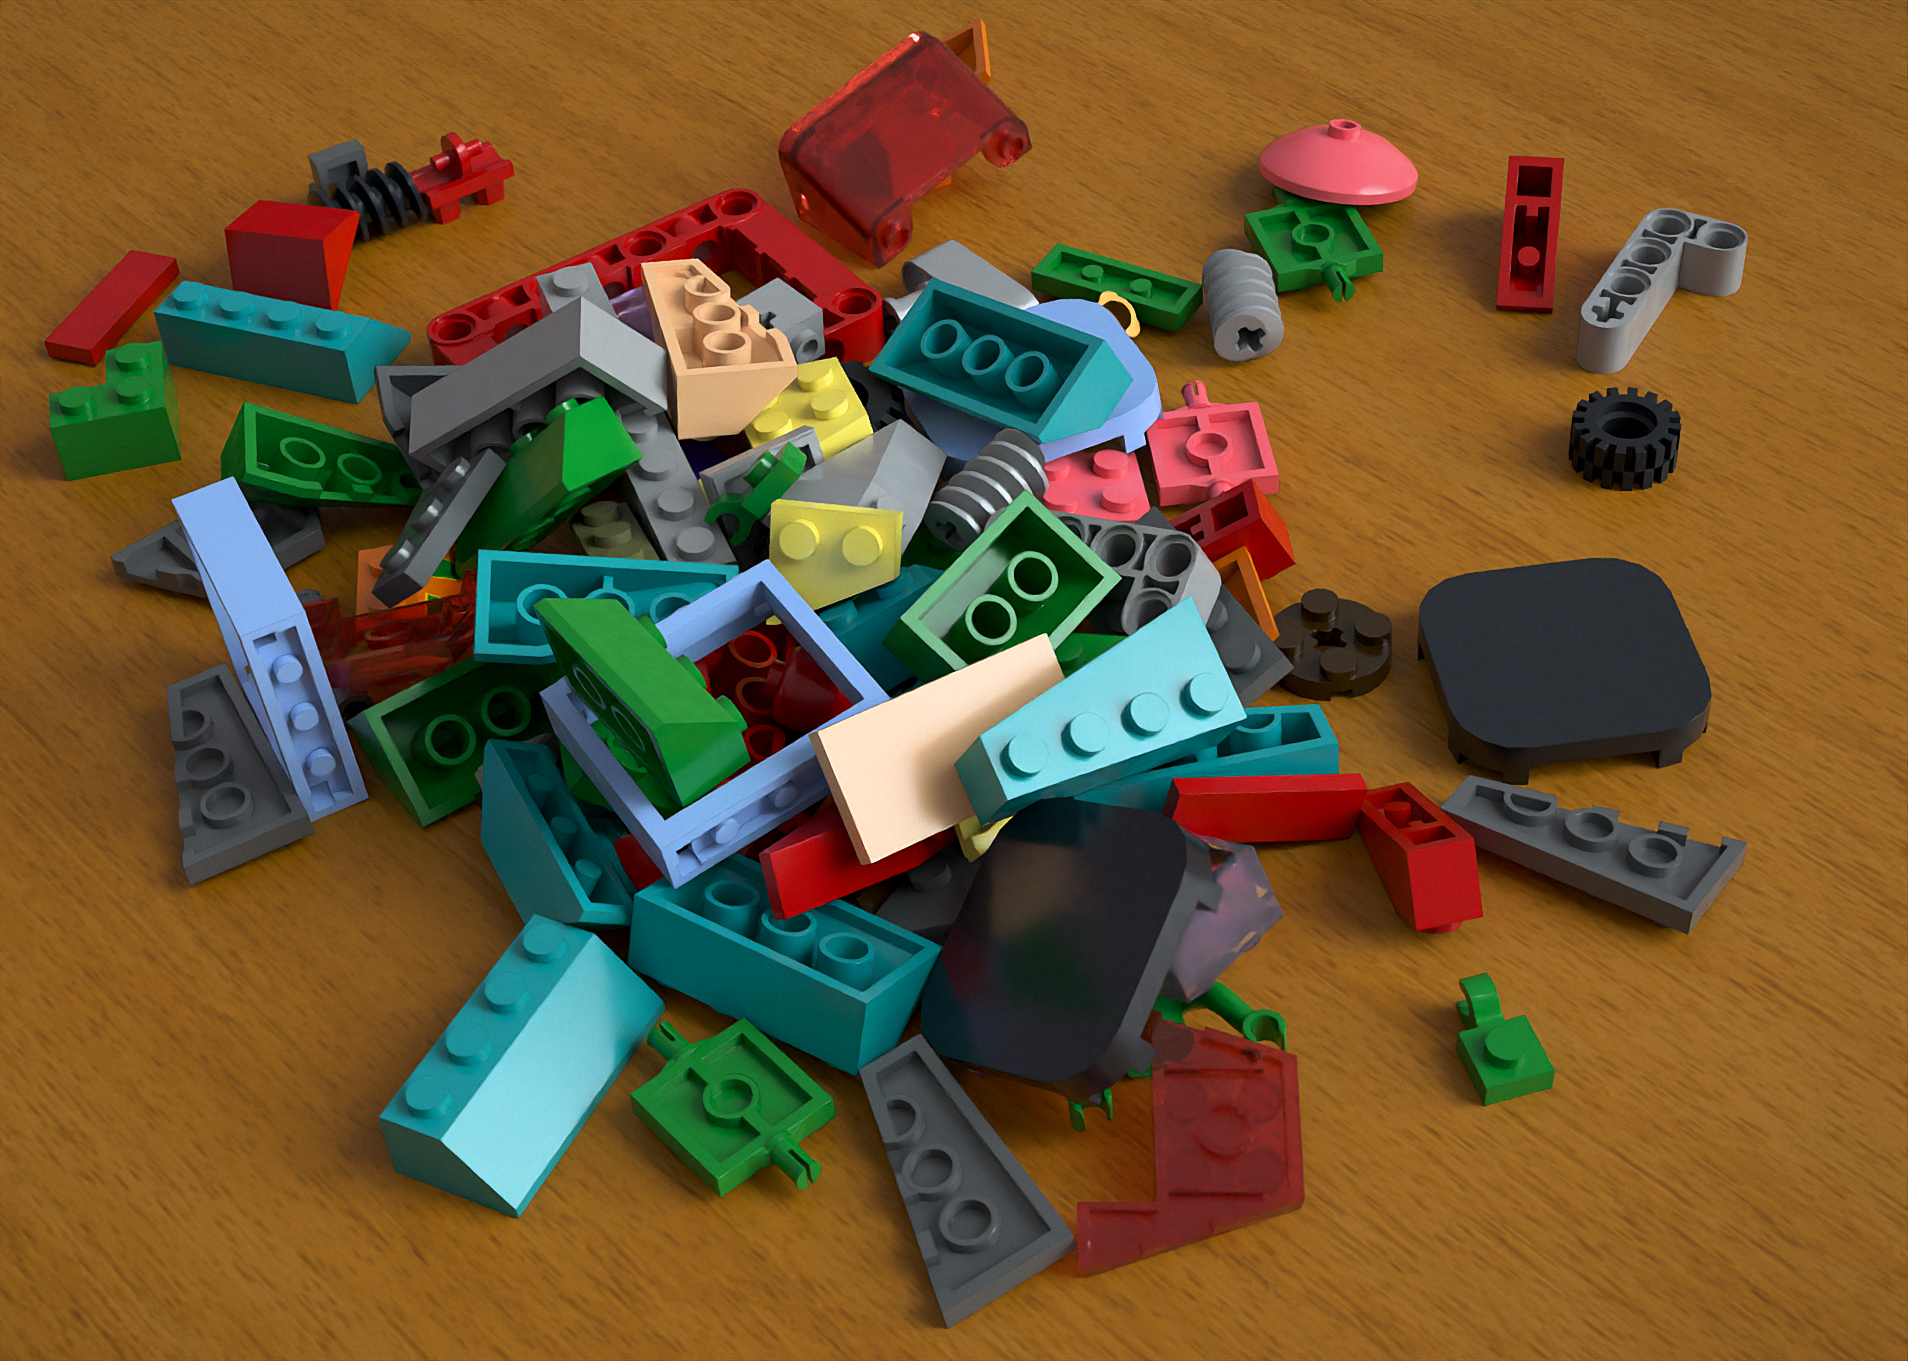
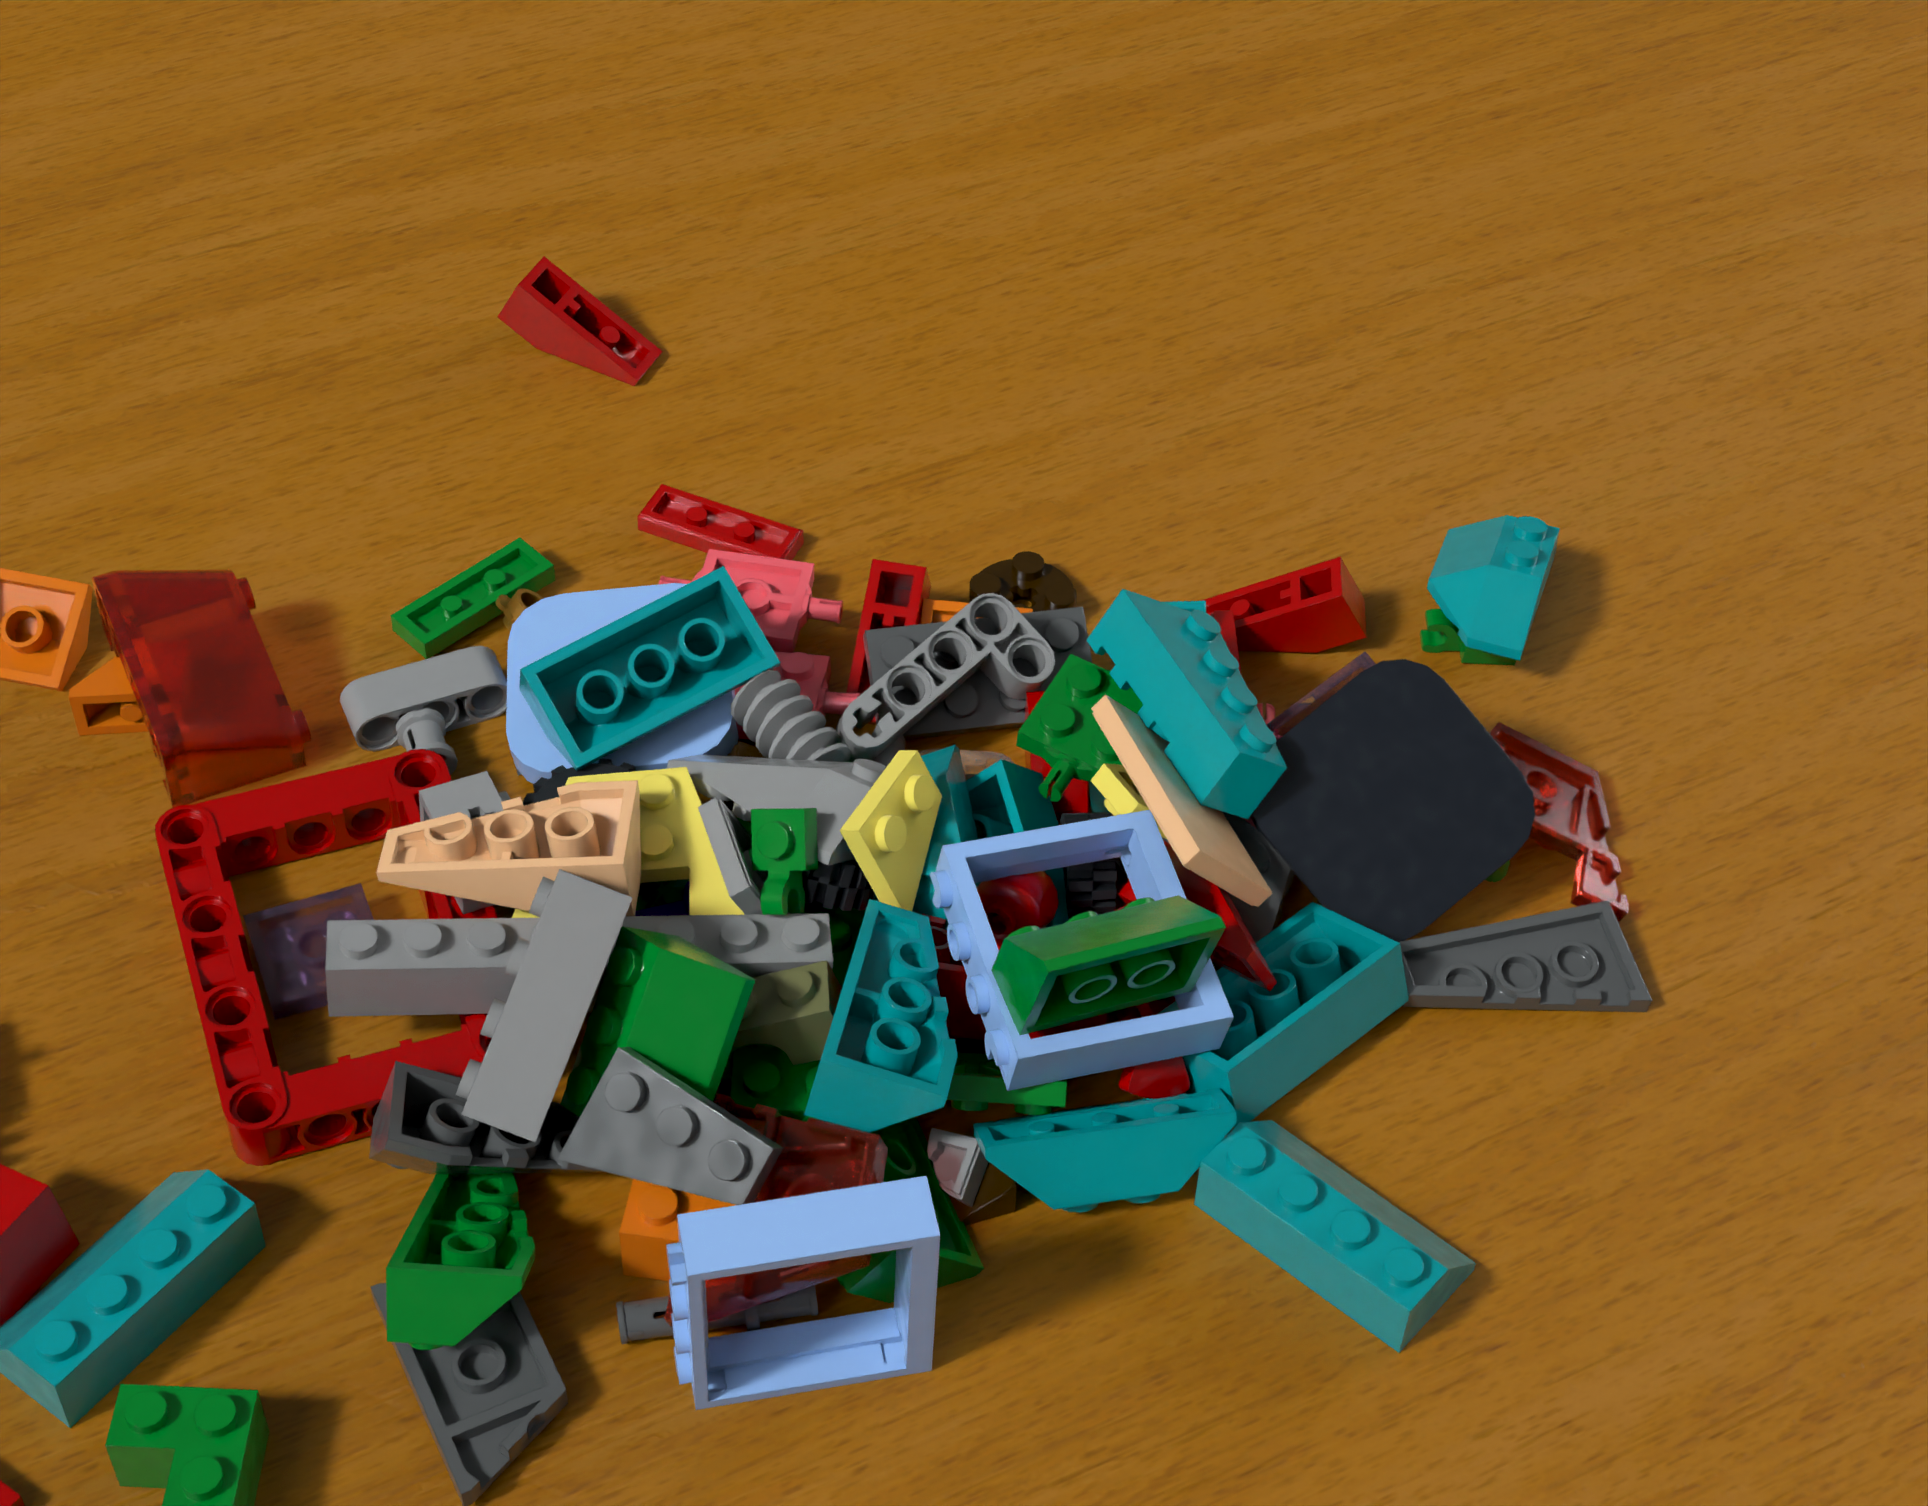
camera: 80 degrees left, 5 degrees up
dark grey wing [166,662,314,886] -> none
green plate [630,1017,836,1198] -> none
green slope [881,489,1121,684] -> none
light grey piece [1202,248,1284,362] -> none
green plate [1244,186,1384,302] -> none
coral dish [1258,119,1418,205] -> none
black tile [1417,558,1712,785] -> none
dark grey wing [1439,775,1748,935] -> none
black tyre [1568,387,1682,491] -> none
light grey beam [1576,208,1748,374] -> none
none -> red tile [637,484,804,560]
none -> teal wedge [1427,515,1560,661]

